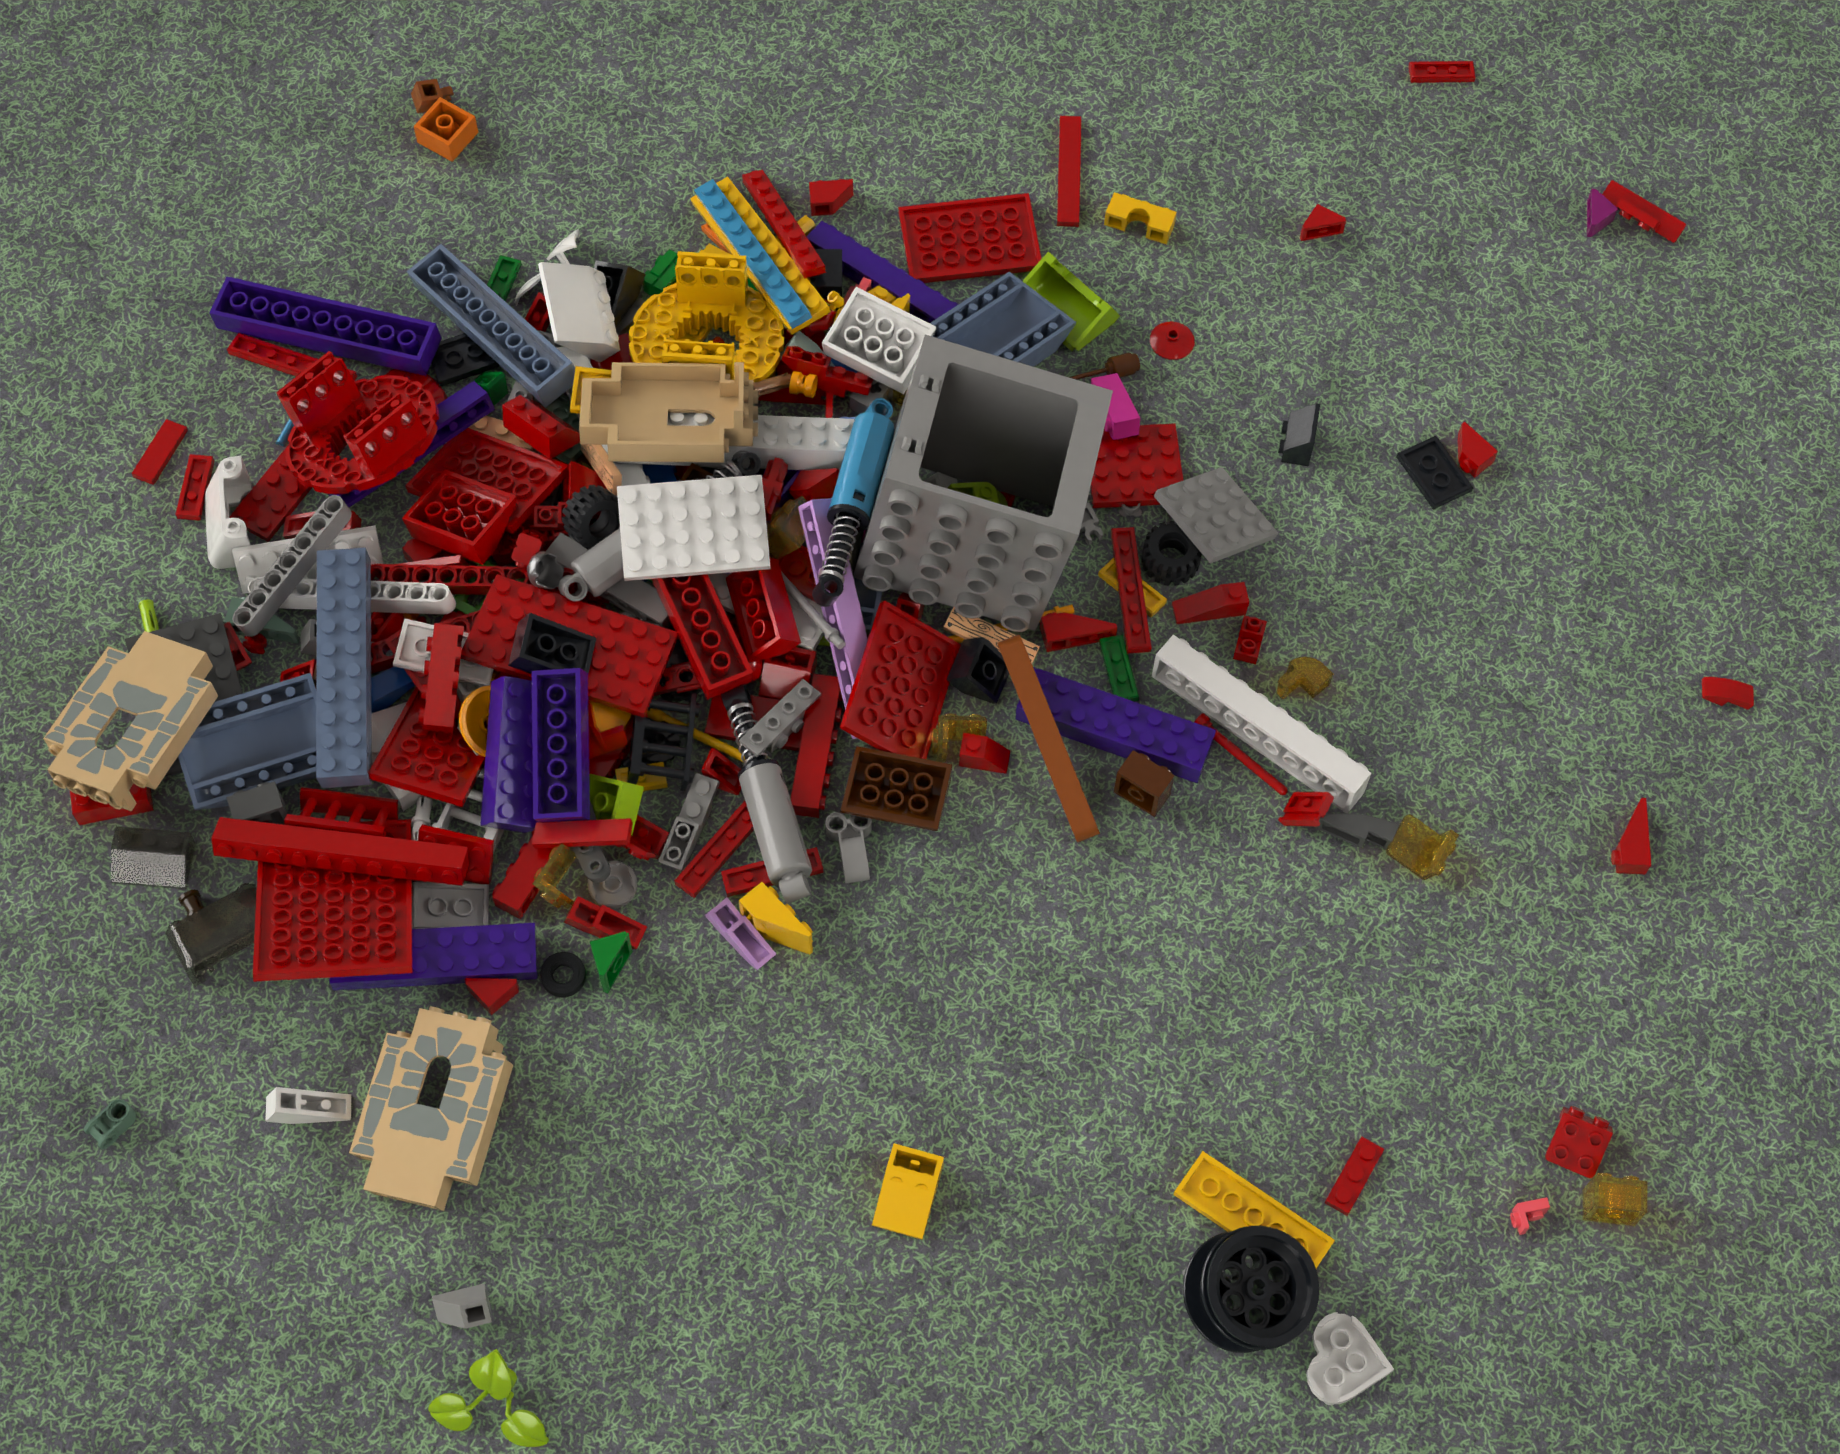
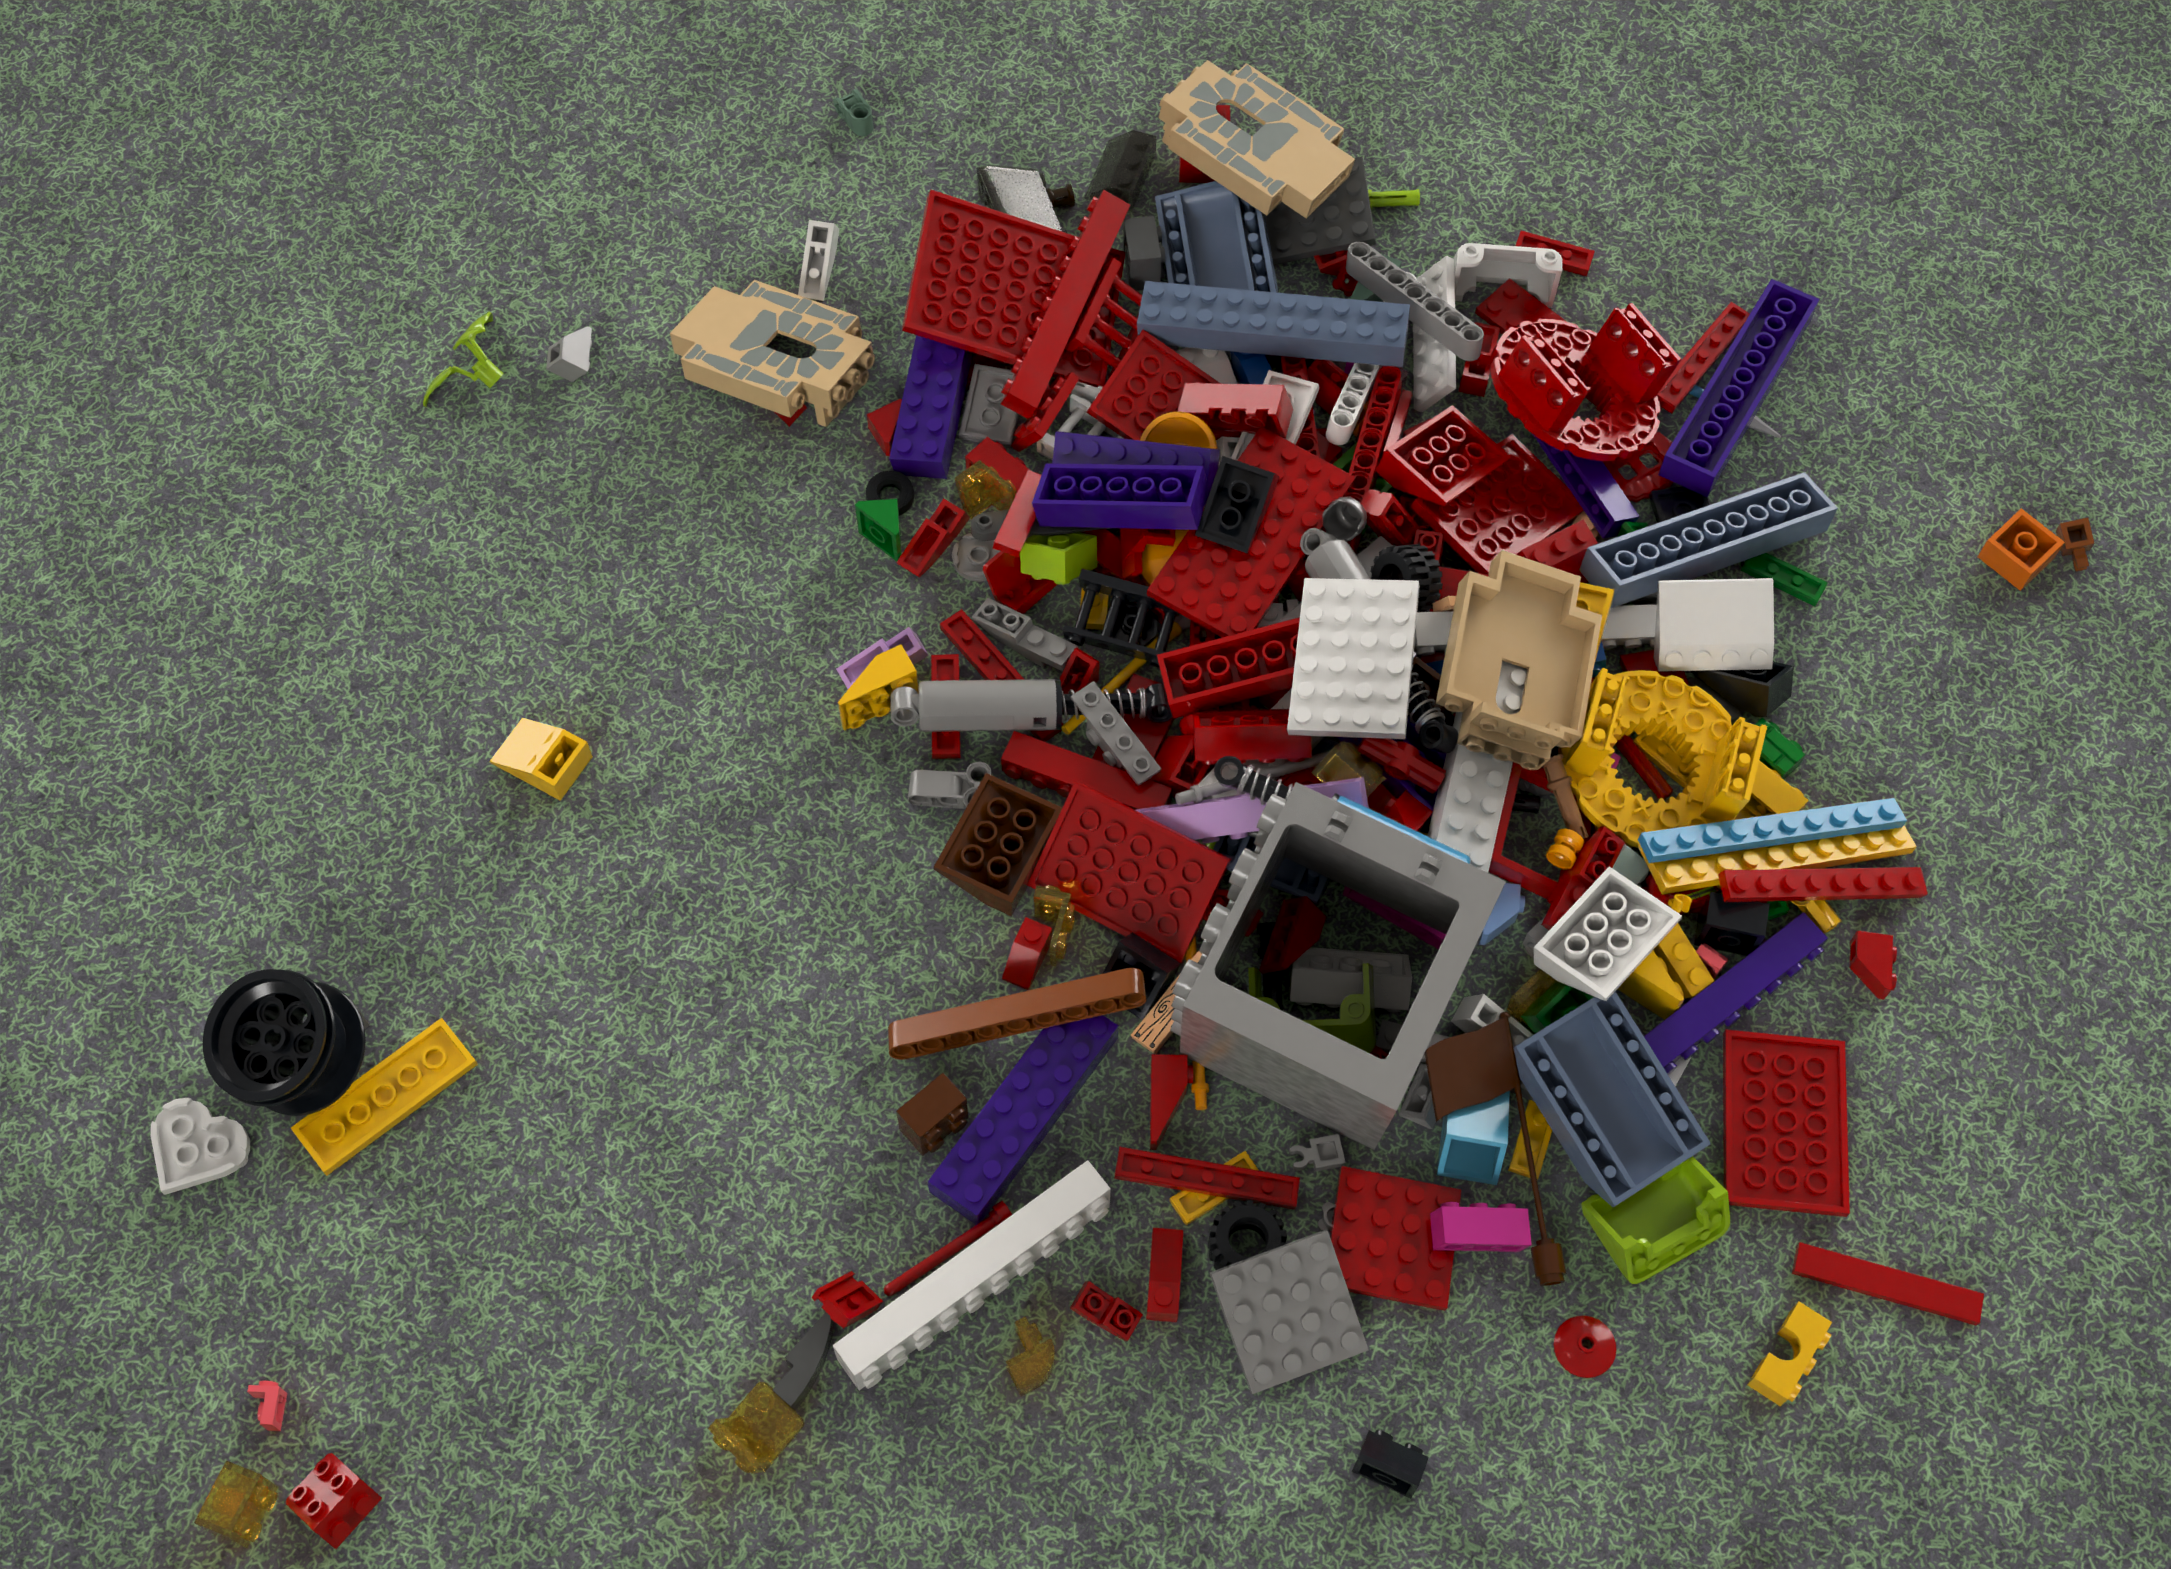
camera: 105 degrees right, 0 degrees up
red tile [132,419,188,485] -> none
white plant [515,229,580,306] -> none
green tile [1099,634,1139,702] -> none
red plate [1325,1136,1384,1216] -> none

